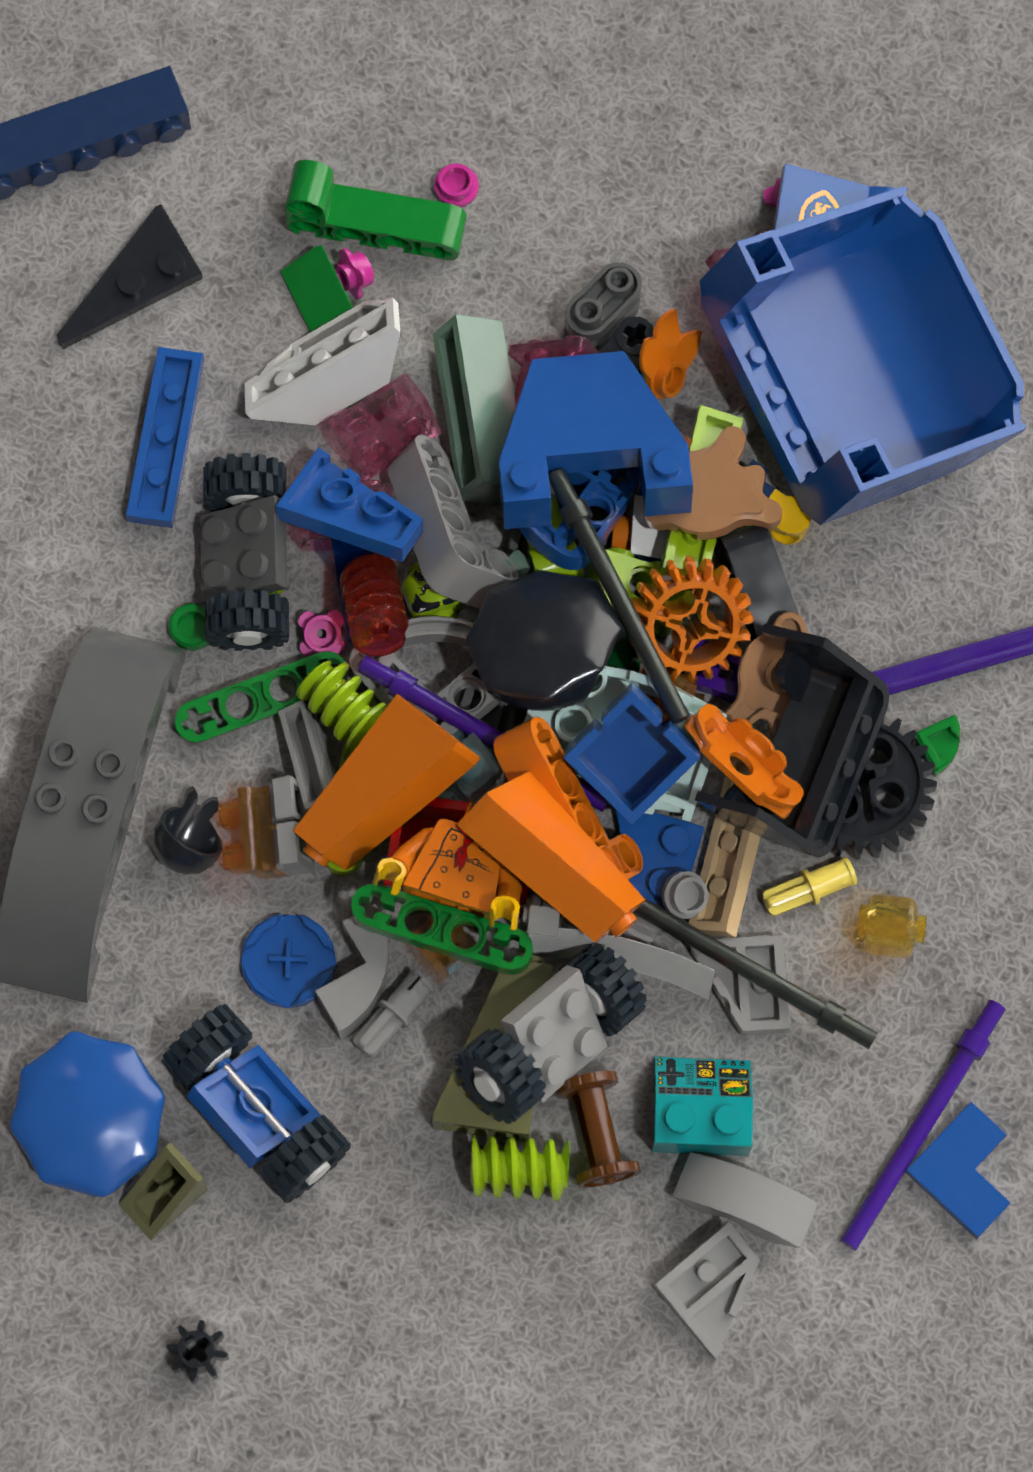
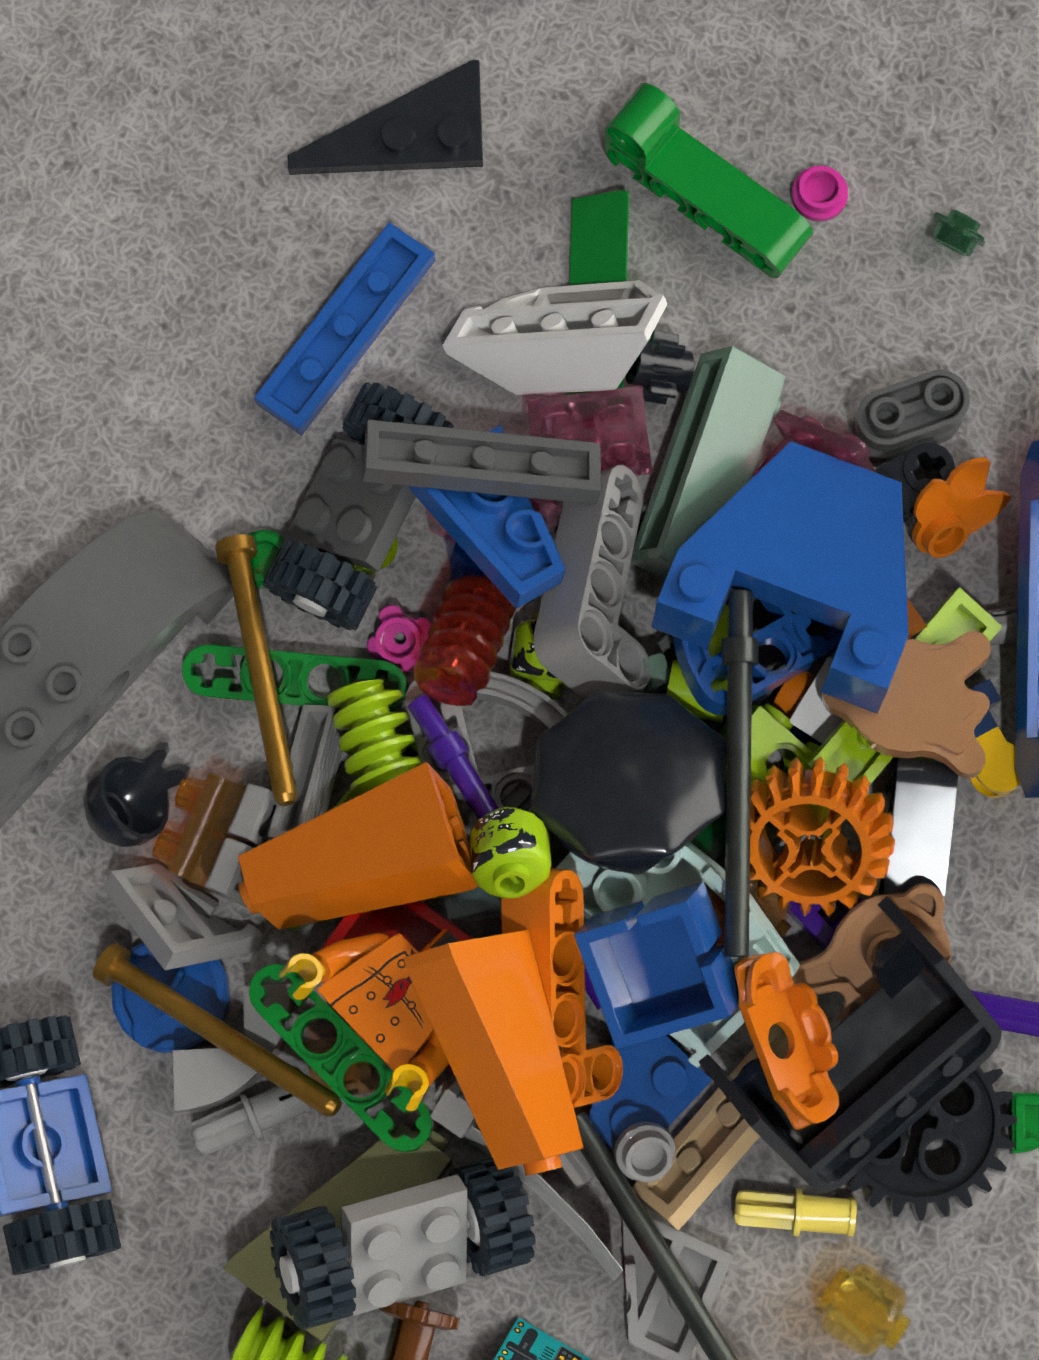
camera: 35 degrees right, 5 degrees up
dark pink plate [334,248,374,300] -> none
none -> pearl gold bar [93,943,342,1116]
none -> light grey wing [103,863,262,970]
none -> pearl gold bar [215,534,297,806]
none -> dark grey plate [363,420,601,504]
none -> lime head [470,807,551,899]
none -> black gear [625,330,694,405]
none -> clear green plate [930,209,986,258]

